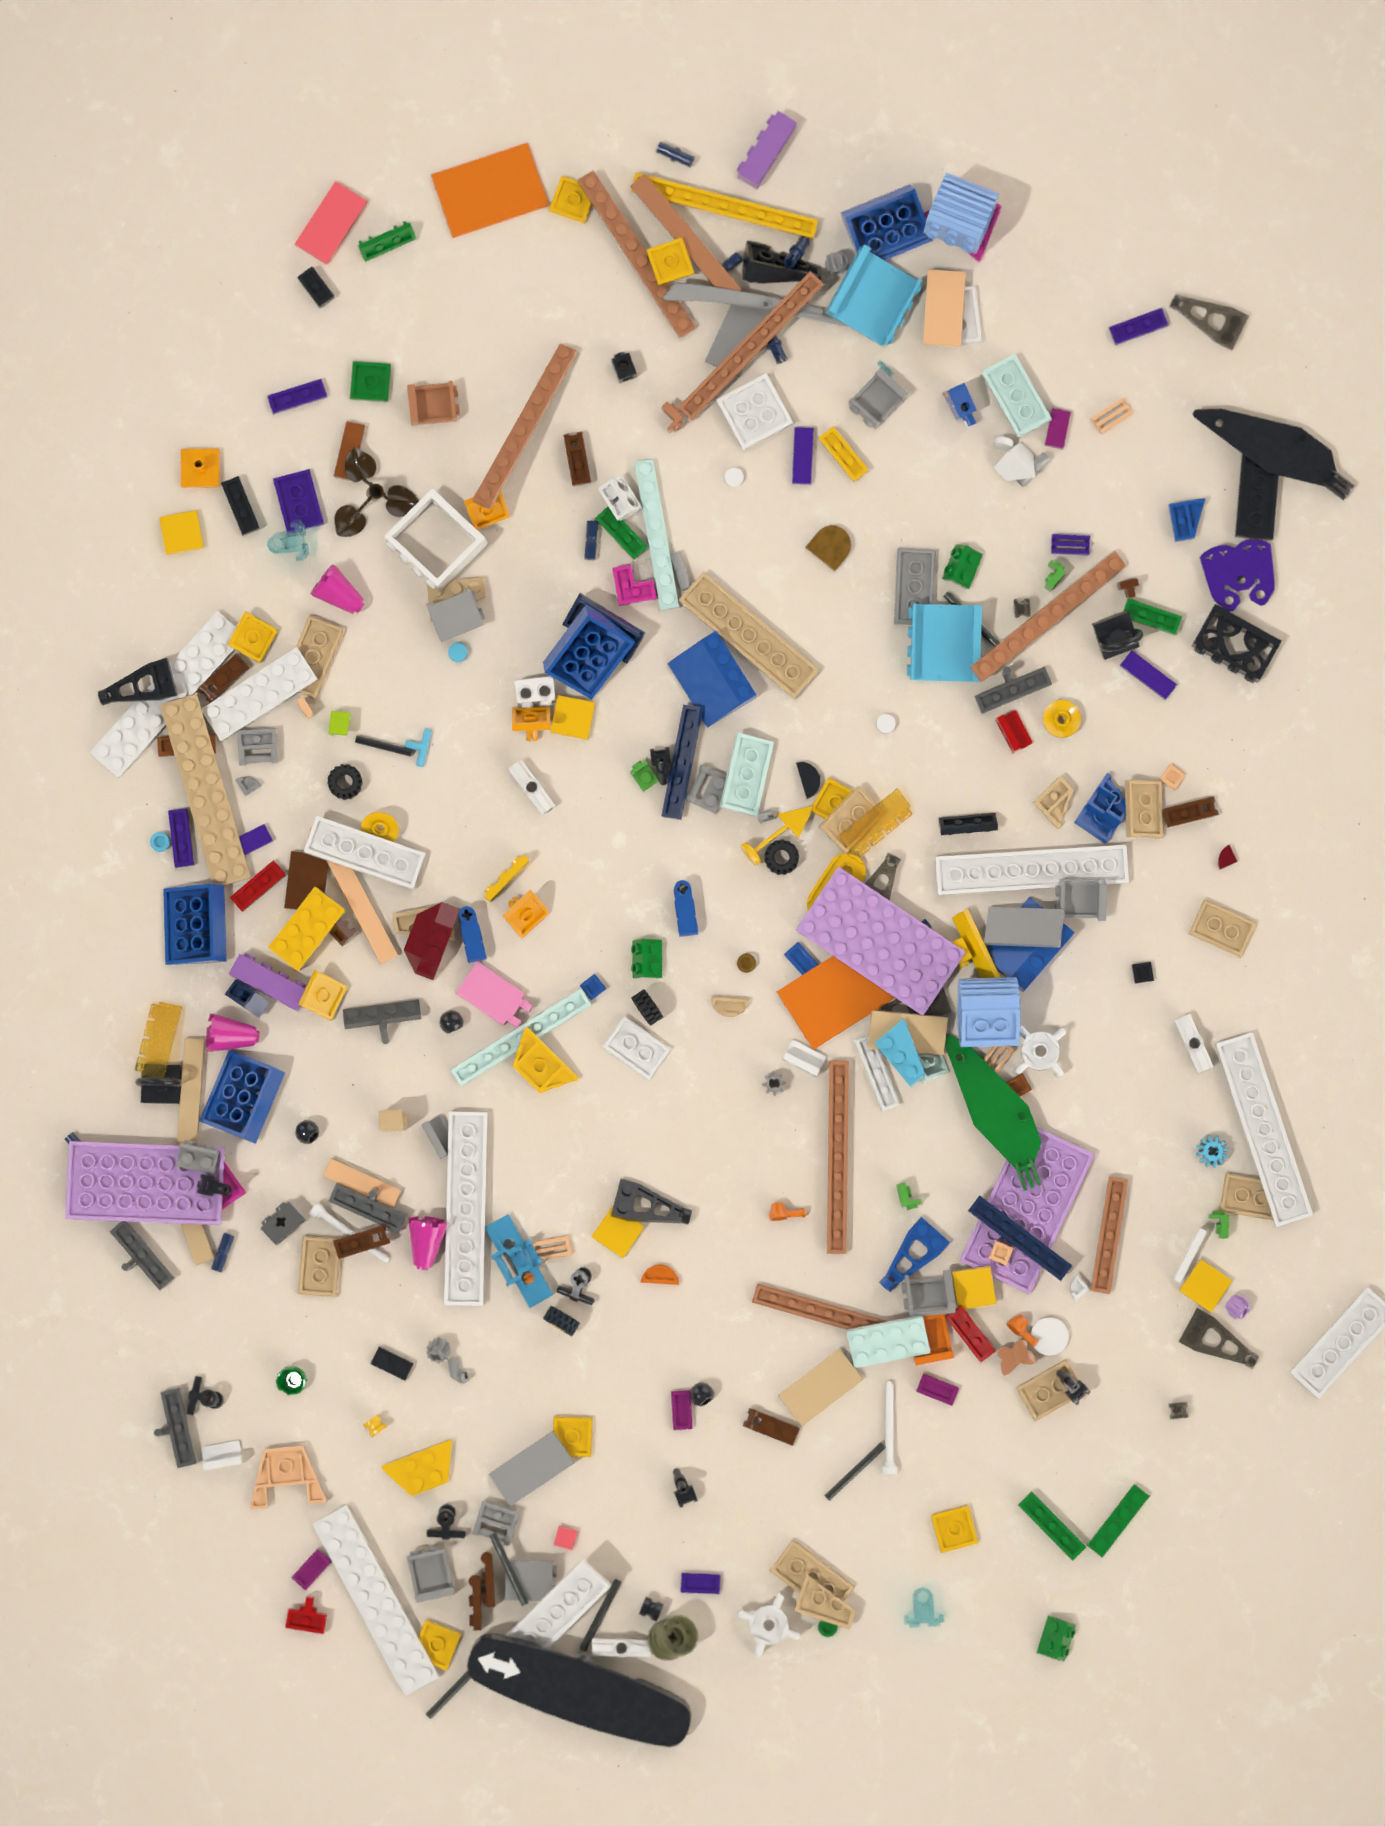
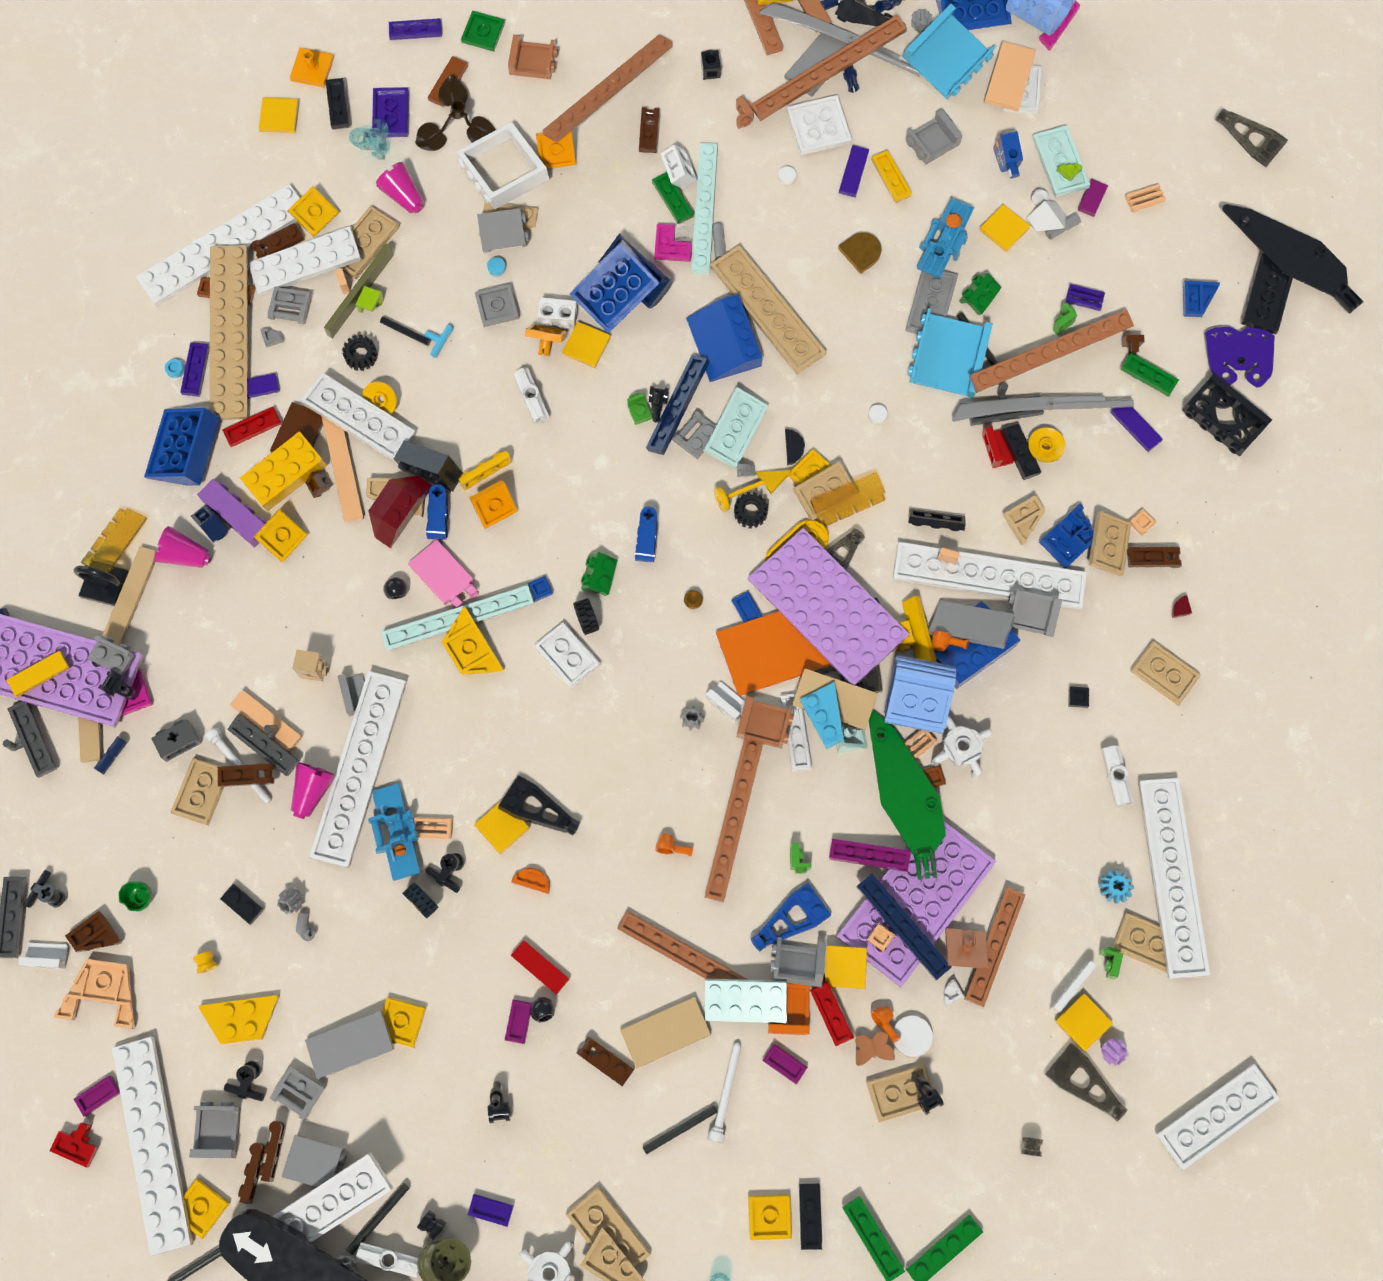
camera: 20 degrees right, 10 degrees down
black plate [98,658,178,706] -> none
blue slope [199,1050,285,1144] -> none
black piece [295,1120,319,1144] -> none
dark grey plate [343,999,421,1044] -> none
pearl dark grey bar [489,1532,529,1606] -> none
coral tile [554,1526,578,1550] -> none
dark blue piece [584,521,598,560] -> none
tan tile [711,997,749,1017] -> none
clear smoke wheel [1013,598,1031,618] -> none
black tile [1092,611,1143,660] -> none
dark purple tile [1108,308,1169,346] -> none
none -> yellow tile [7,651,70,698]
none -> reddish brown wing [65,911,122,952]
none -> olive tile [324,244,394,339]
none -> black wedge [393,440,463,492]
none -> light grey plate [475,284,519,327]
none -> red tile [511,940,570,995]
none -> nougat panel [736,696,794,749]
none -> black tile [799,1184,822,1250]
none -> magenta plate [829,839,911,872]
none -> dark azure piece [917,198,975,278]
none -> orange bar [932,631,969,652]
none -> light nougat tile [937,547,960,565]
none -> nougat piece [945,928,988,969]
none -> light grey piece [952,396,1134,422]
none -> yellow tile [980,204,1030,252]
none -> black plate [1000,424,1041,480]
none -> lime tile [1057,163,1083,182]

